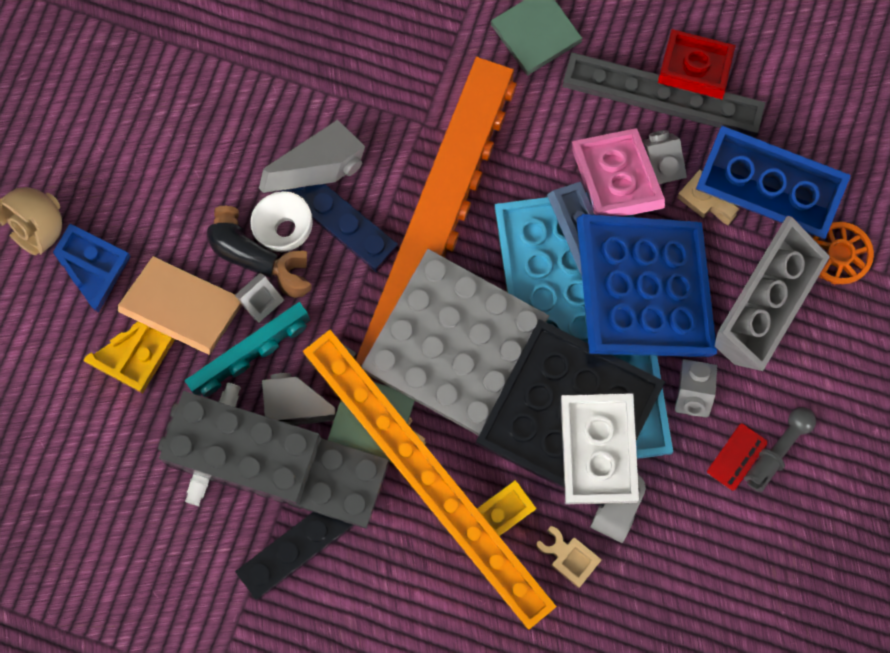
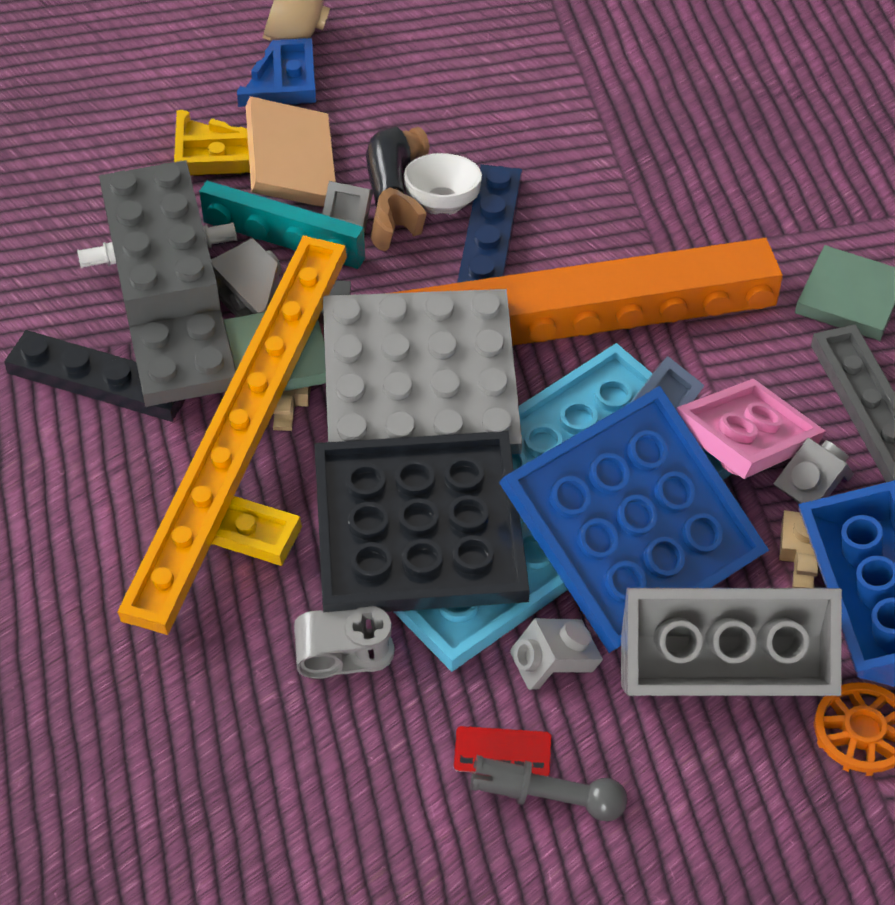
camera: 55 degrees right, 25 degrees down
light grey slope [259,120,365,193] -> none
tan plate [536,526,602,588] -> none
white plate [561,394,639,504] -> none

